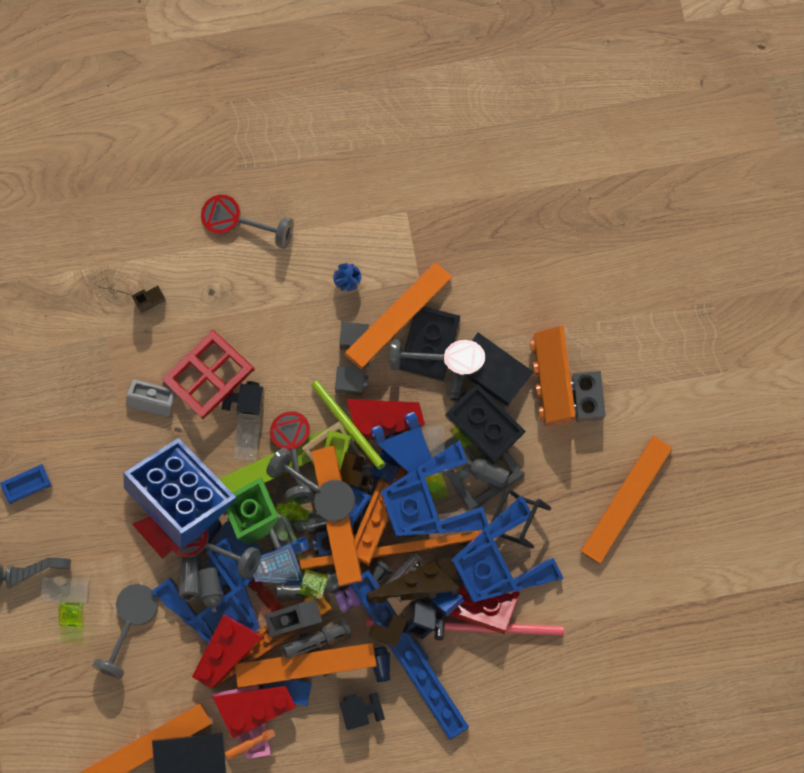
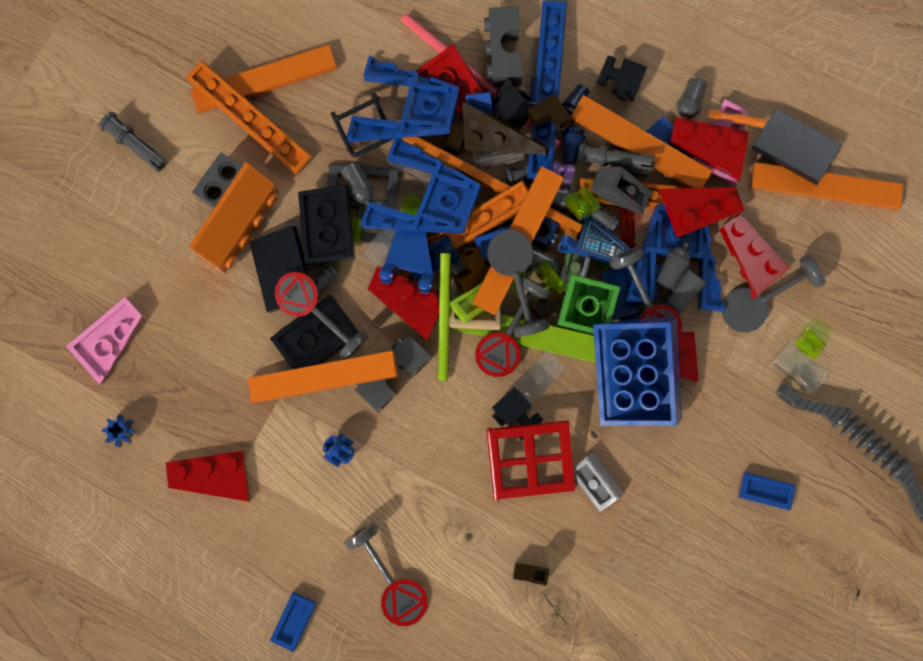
camera: 135 degrees left, 0 degrees up
none -> bright pink wing [66,297,144,385]
none -> dark grey pin [99,112,168,172]
none -> blue gear [102,415,137,447]
none -> red wing [165,451,250,502]
none -> orange tile [185,60,313,176]
none -> blue tile [270,592,317,652]
none -> dark grey arch [484,7,522,87]
none -> dark blue cone [562,127,586,164]
none -> dark grey piece [676,78,707,119]
none -> red wing [719,213,790,300]

